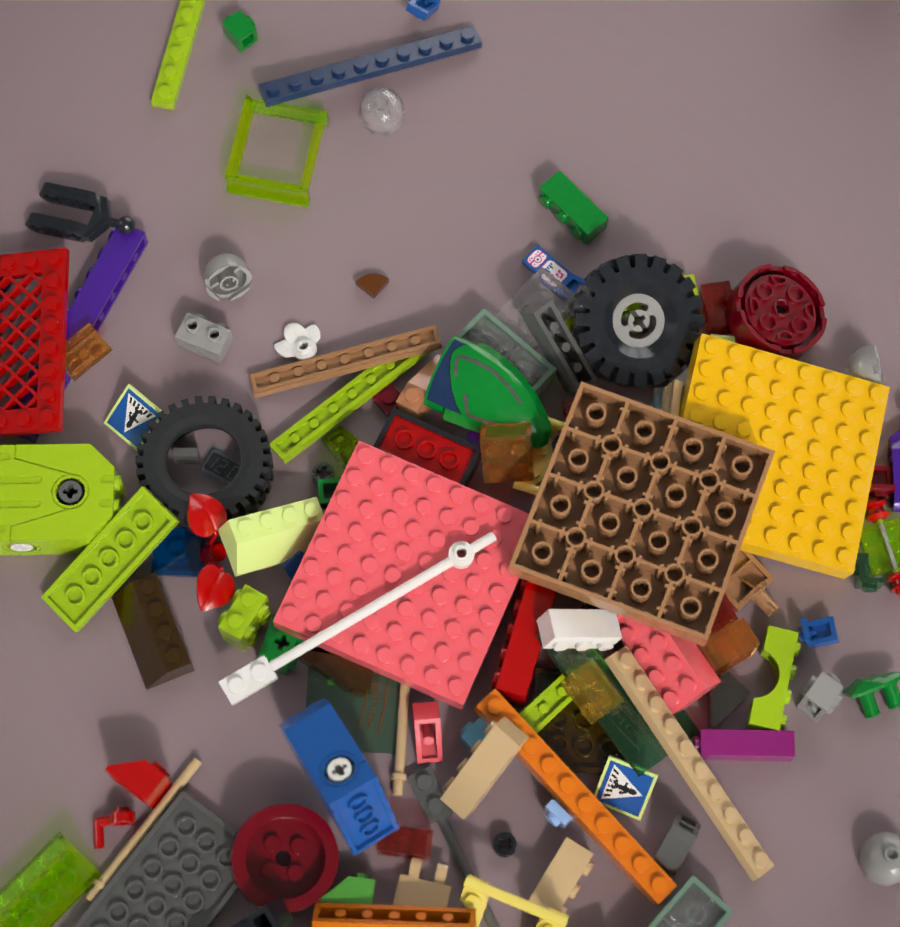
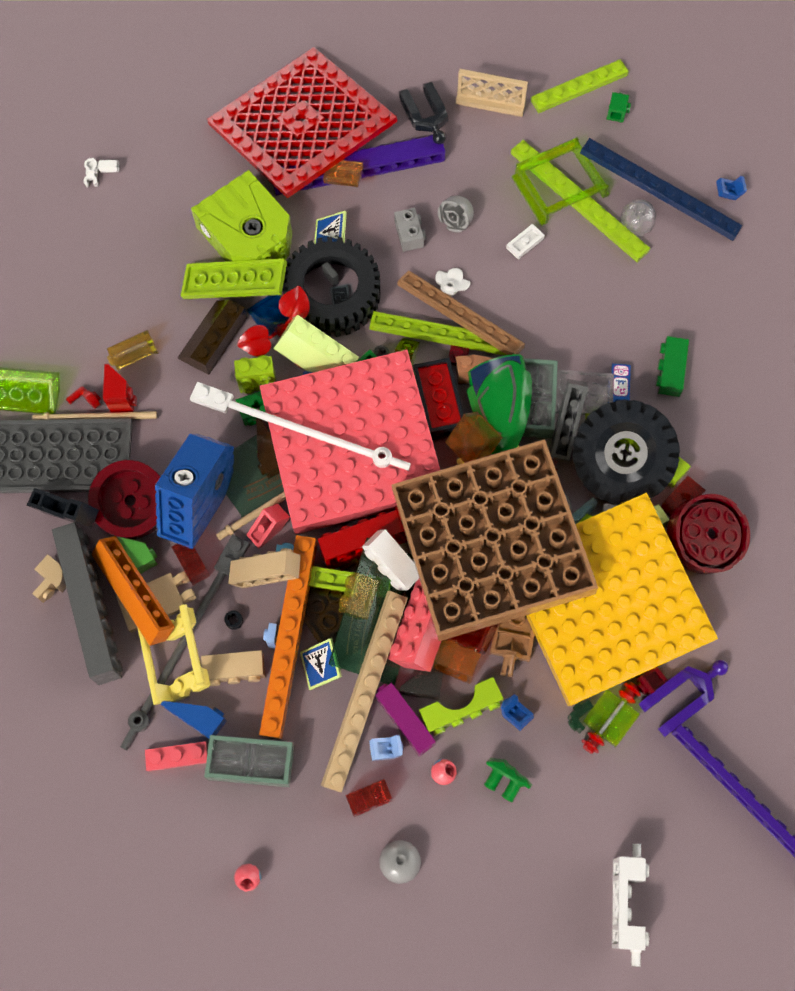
camera: 55 degrees right, 0 degrees up
reddish brown tile [356,274,389,299] -> none
dark grey tile [653,812,701,875] -> none
tan tile [661,379,683,416] -> none
light grey brick [797,671,844,722] -> none
light grey cylinder [844,345,885,385] -> none
none -> clear yellow window [107,330,159,371]
none -> clear red brick [346,779,393,817]
none -> light blue bracket [369,735,403,761]
none -> coral piece [431,759,457,785]
none -> tan fence [456,69,528,117]
none -> white plate [506,224,545,260]
none -> lime plate [511,140,651,263]

